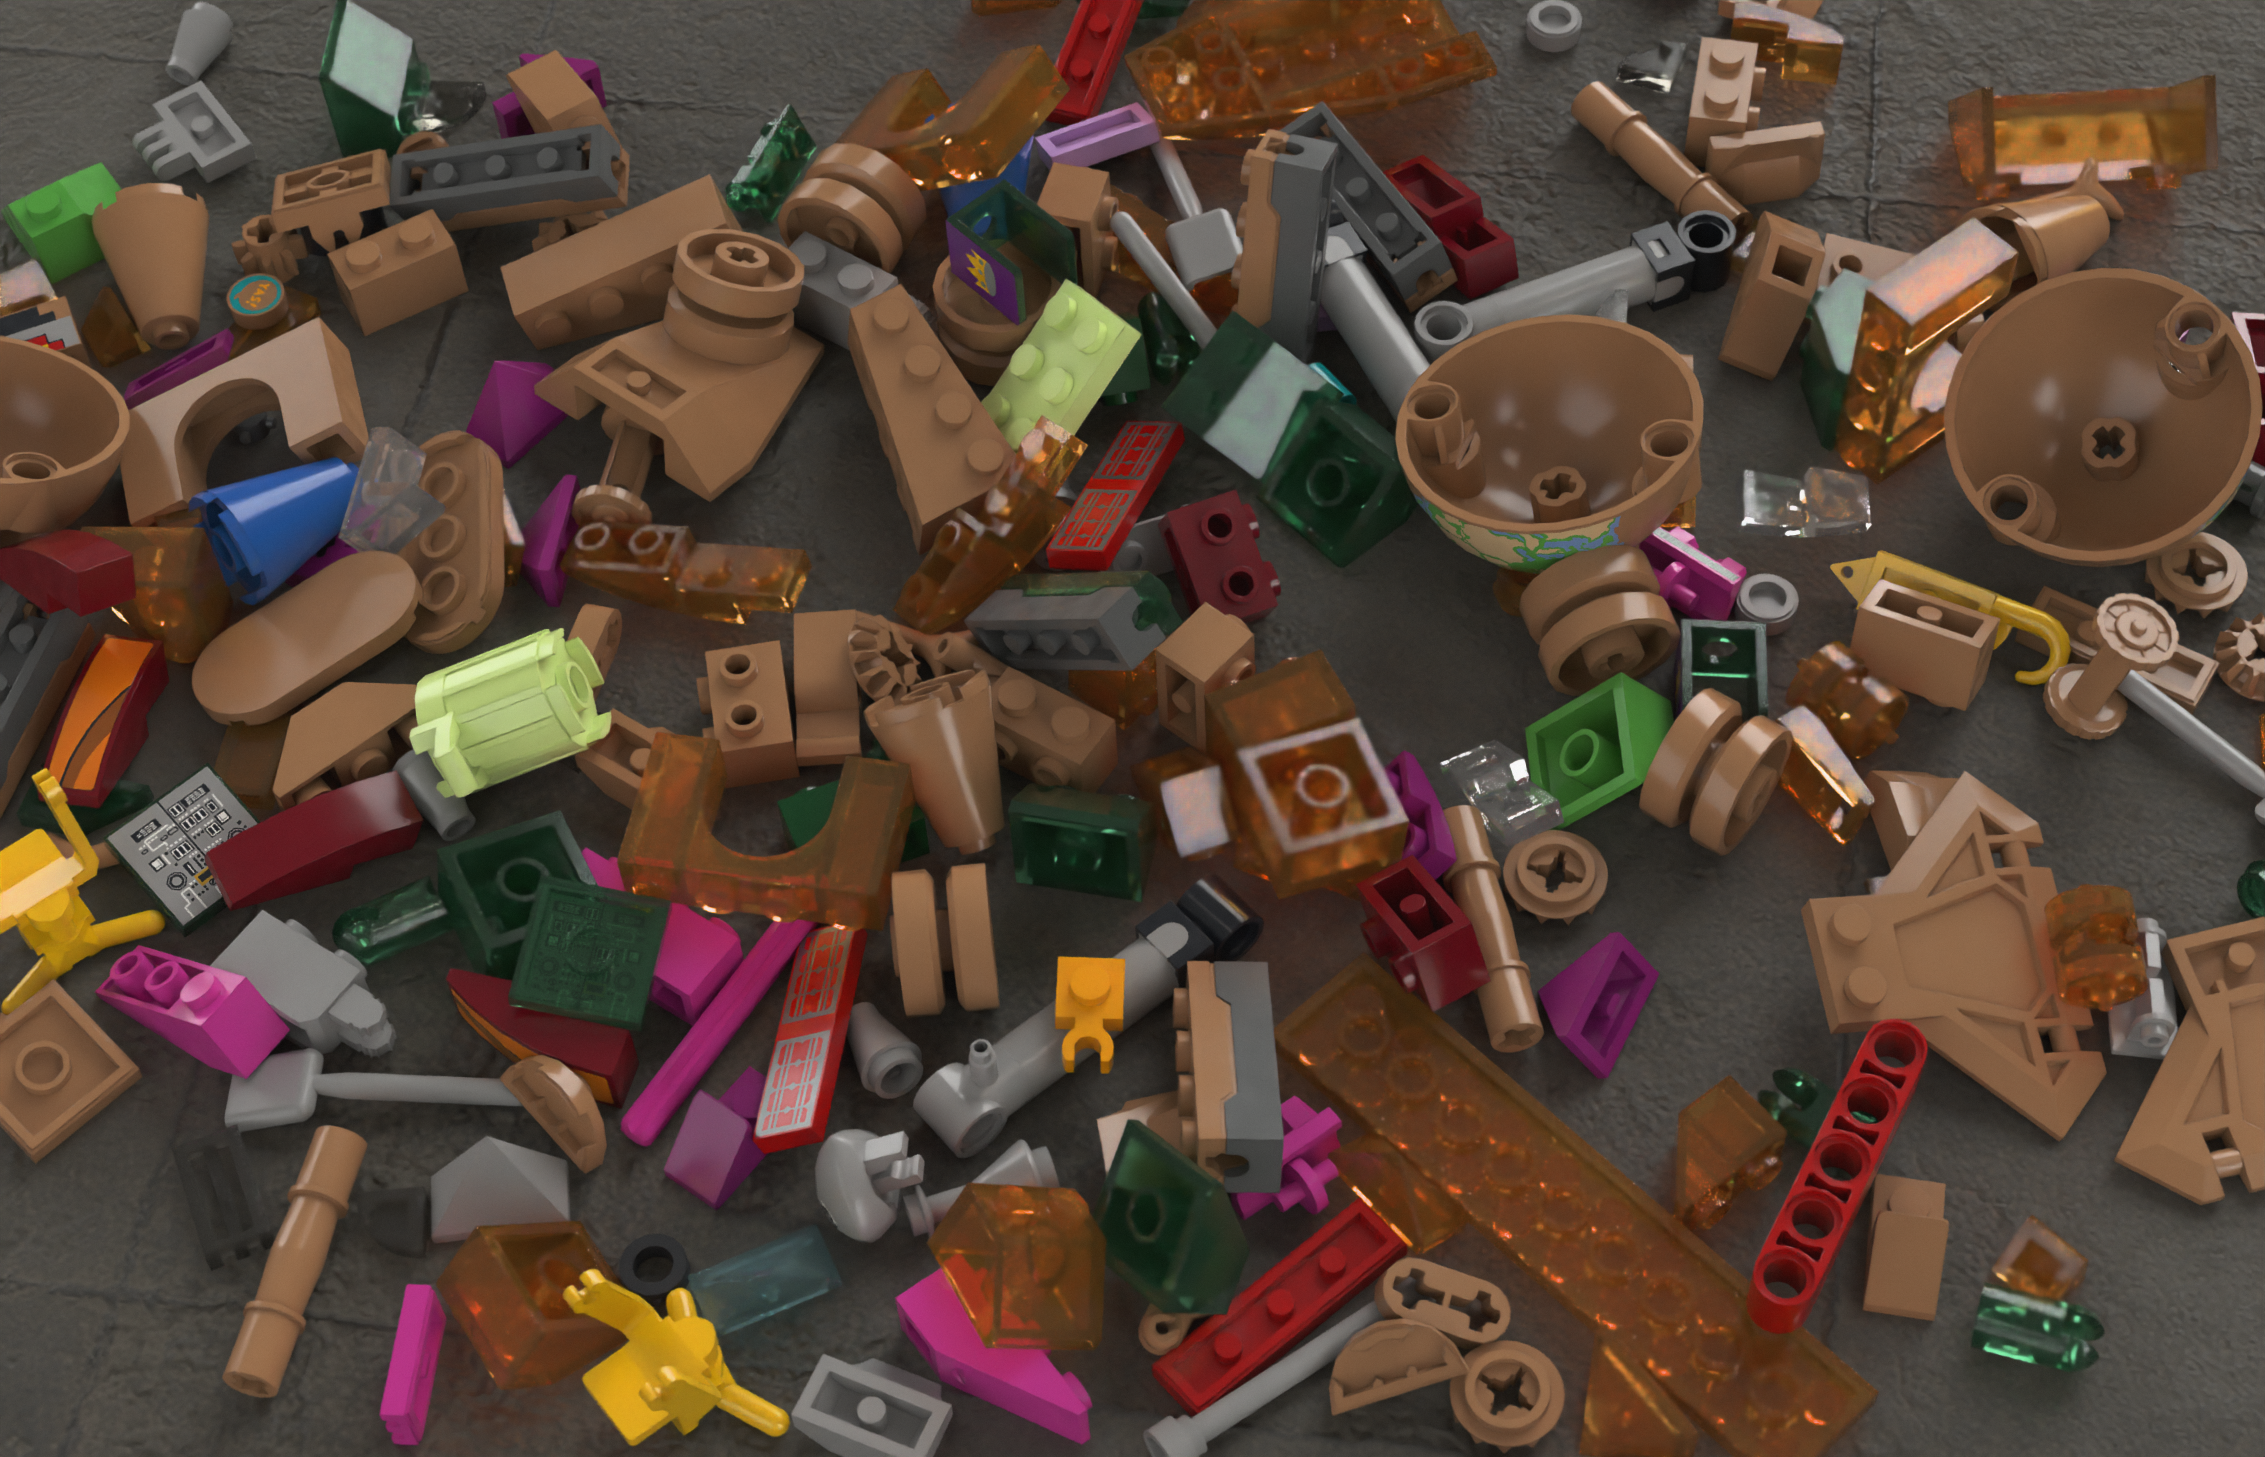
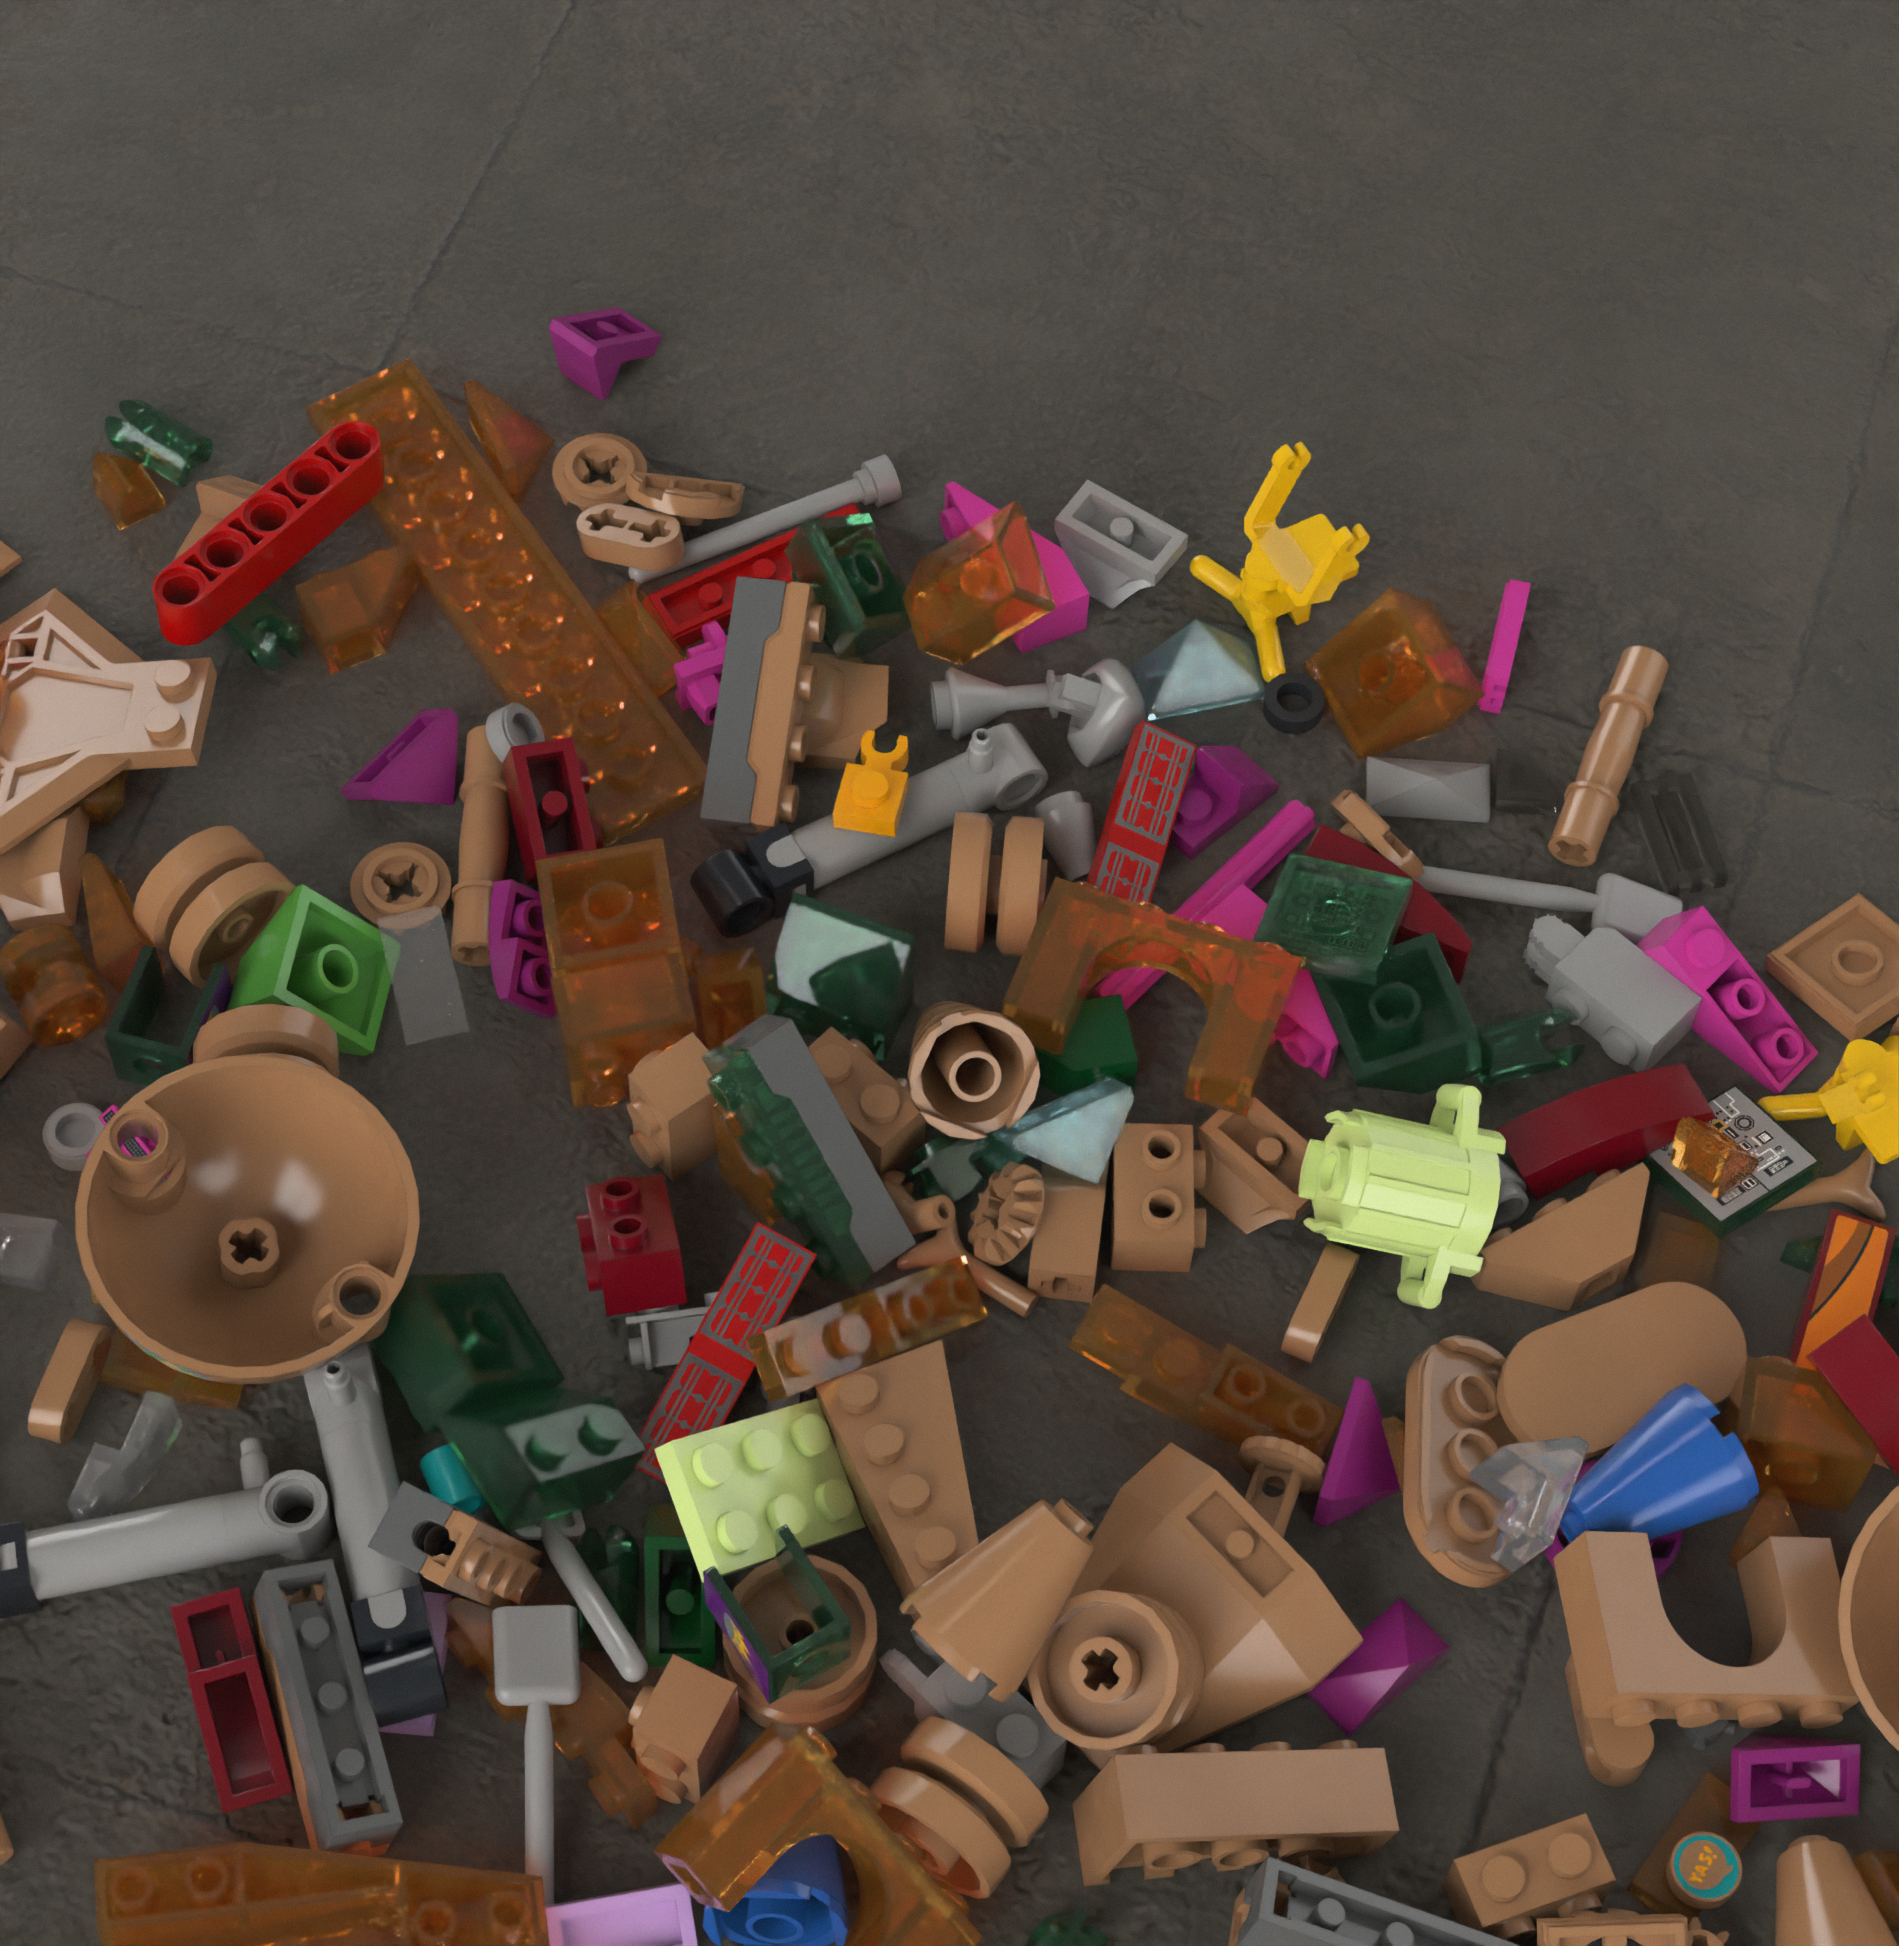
camera: 175 degrees left, 5 degrees up
none -> light grey tile [486,703,545,762]
none -> medium nougat cone [899,1498,1095,1703]
none -> clear light blue slope [994,1077,1134,1184]
none -> clear orange slope [1670,1117,1759,1199]

